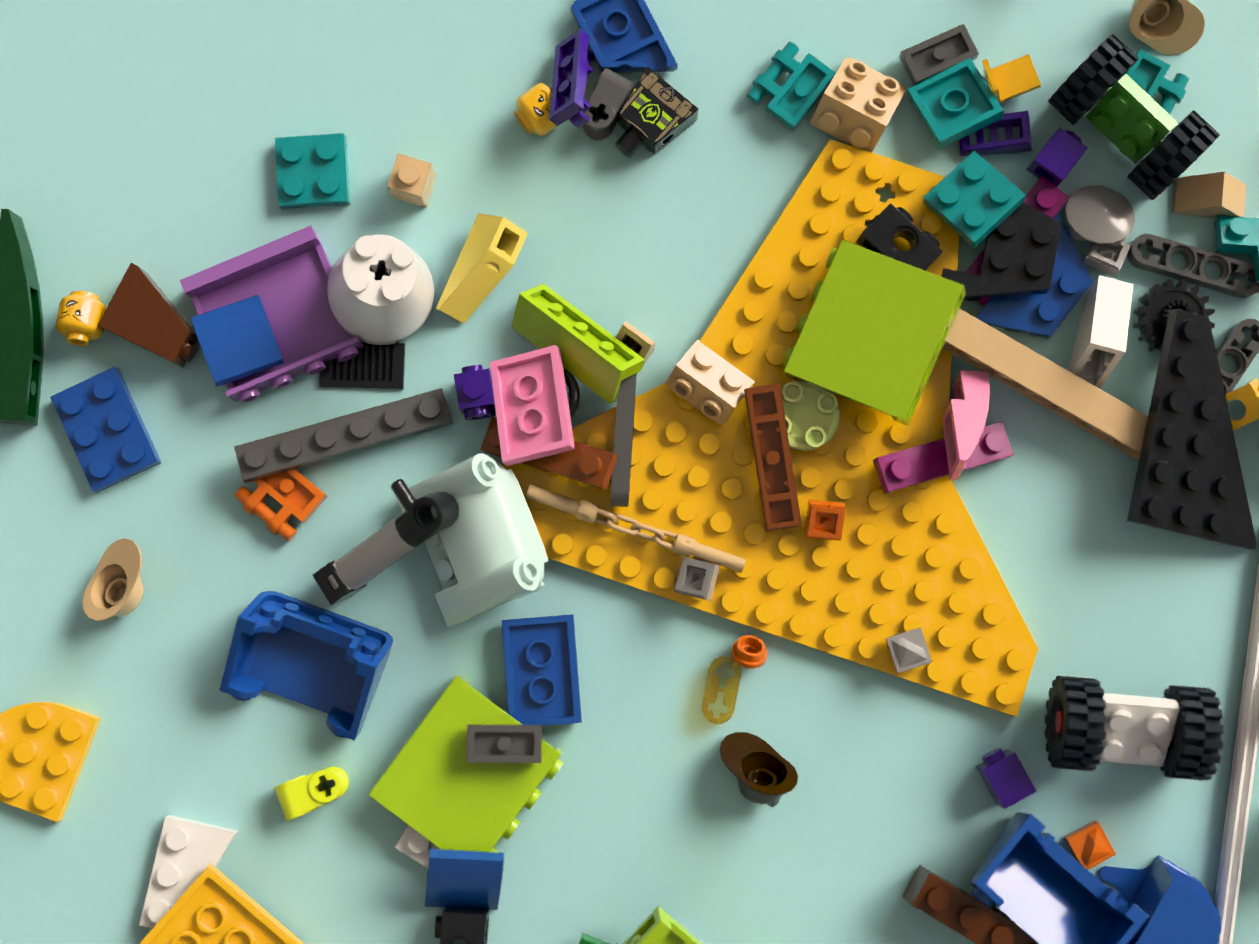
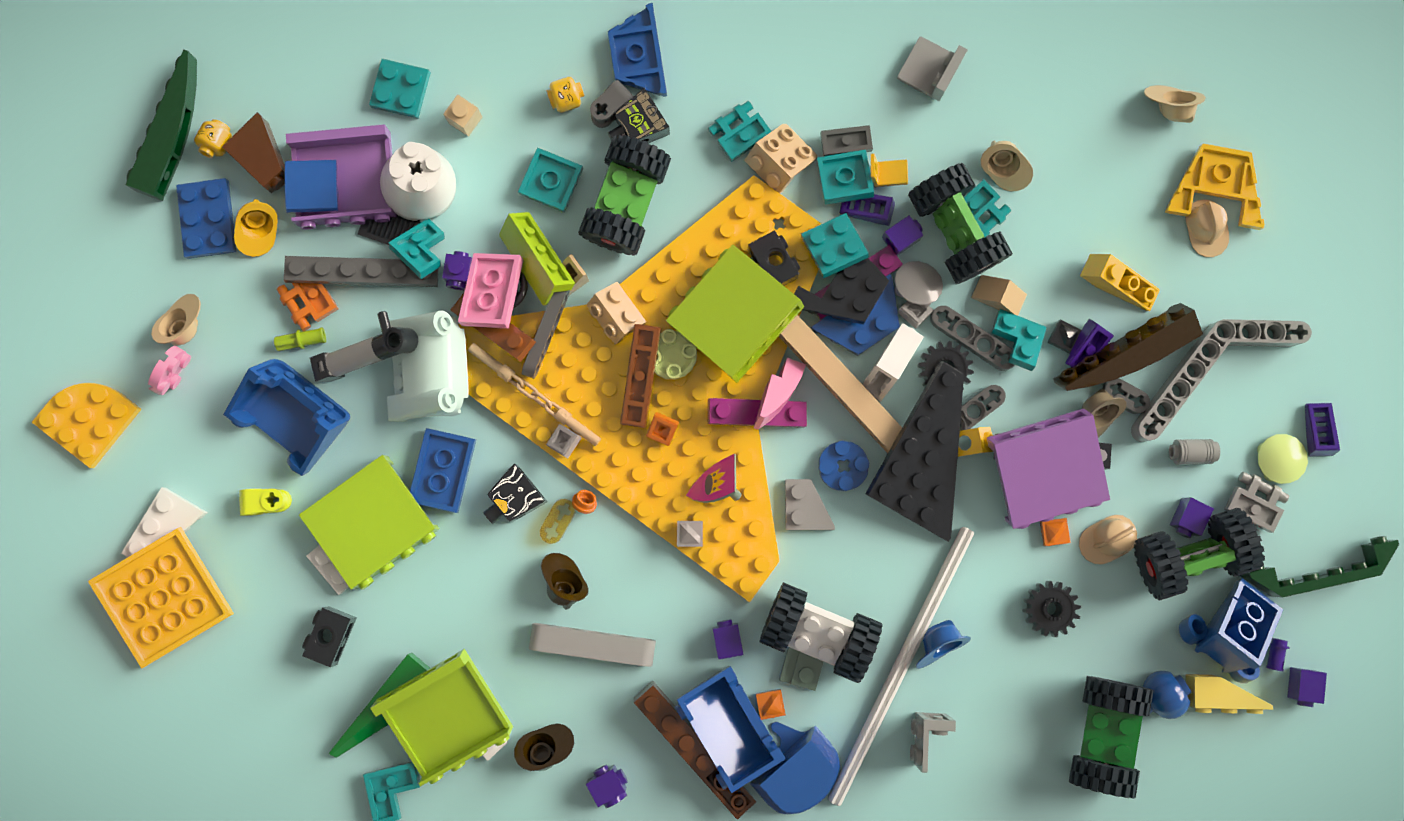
camera: 15 degrees right, 0 degrees up
blue slope [425,849,504,910] -> none
light yellow slope [436,213,528,324] -> none
dark grey plate [467,724,542,763] -> none
dark purple plate [549,29,594,128] -> none
none -> bright pink plate [148,346,191,395]
none -> yellow piece [234,199,278,257]
none -> lime axle [274,327,326,351]
none -> teal plate [389,219,445,279]
none -> black torso [483,464,548,524]
none -> teal plate [518,147,584,213]
none -> light grey beam [529,623,656,667]
none -> black plate [578,135,671,256]
none -> dark pink shield [686,454,741,503]
none -> sand green plate [779,647,823,691]
none -> light grey wing [785,479,835,530]
none -> blue plate [818,441,869,491]

